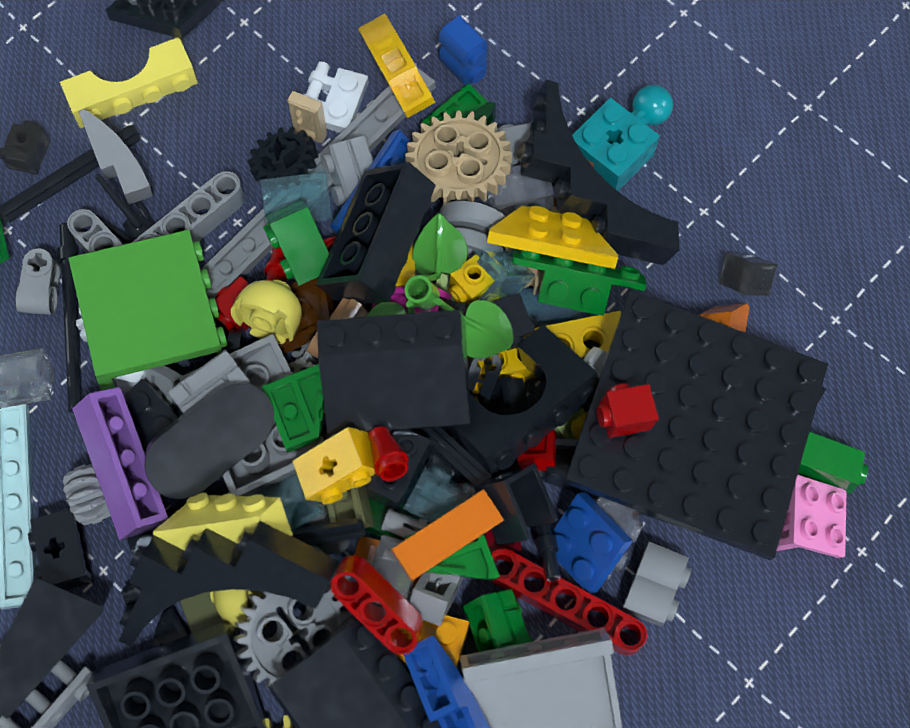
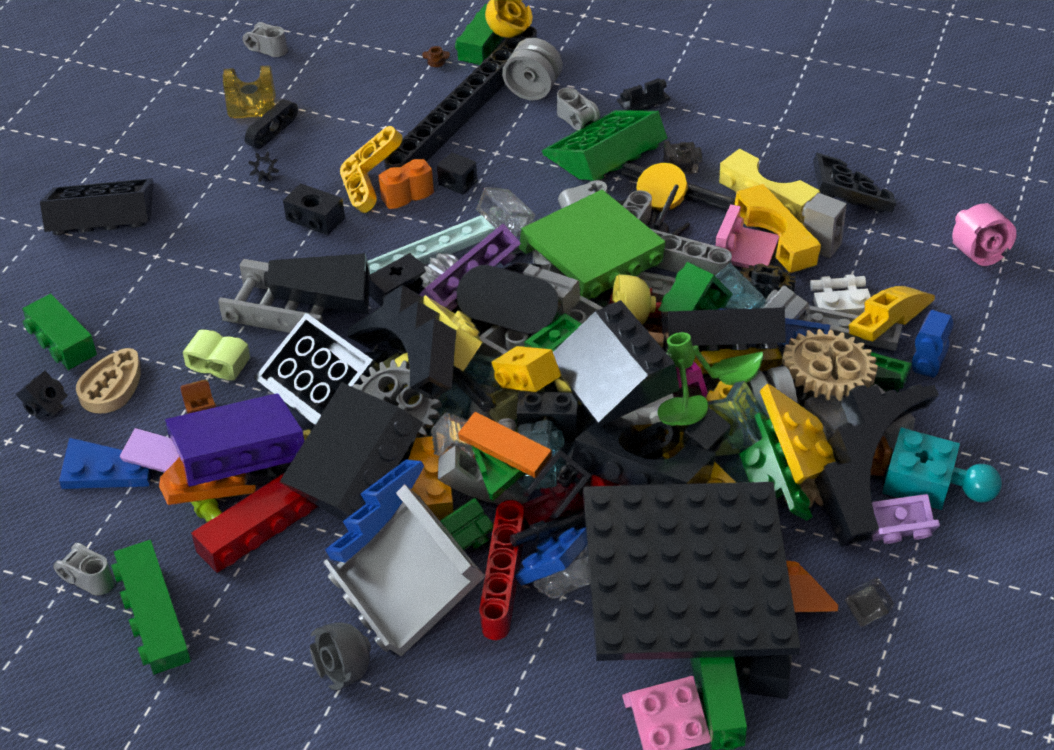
camera: 70 degrees right, 25 degrees down
light grey slope [79,109,153,205] -> none
tan plate [288,91,327,143] -> none
red beam [330,555,423,655] -> none
red cone [368,426,409,481] -> none
red brick [597,384,659,438] -> none
light grey brick [621,542,692,627] -> none
none -> yellow tile [636,163,688,212]
none -> bright pink bracket [716,204,779,268]
none -> yellow arch [735,184,821,273]
none -> light grey brick [802,193,847,258]
none -> lavender bracket [872,494,940,544]

